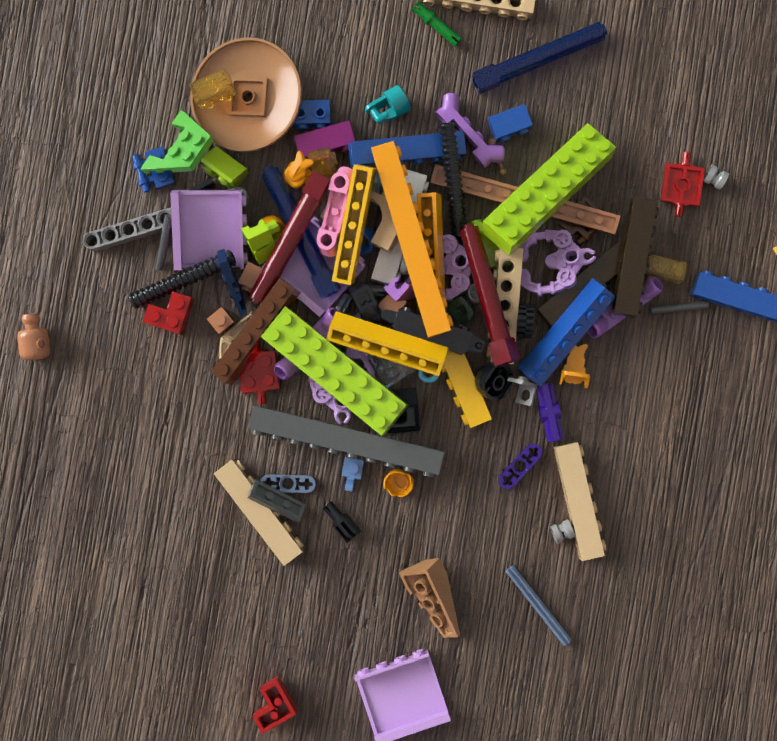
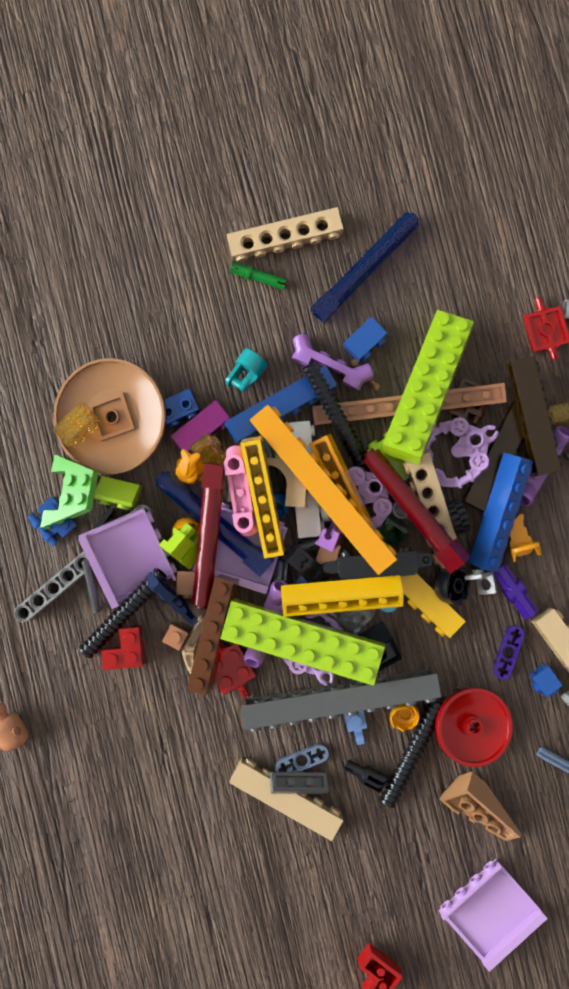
camera: 30 degrees left, 0 degrees up
none -> black piece [380,701,442,808]
none -> red dish [435,687,513,767]
none -> blue brick [528,664,562,697]

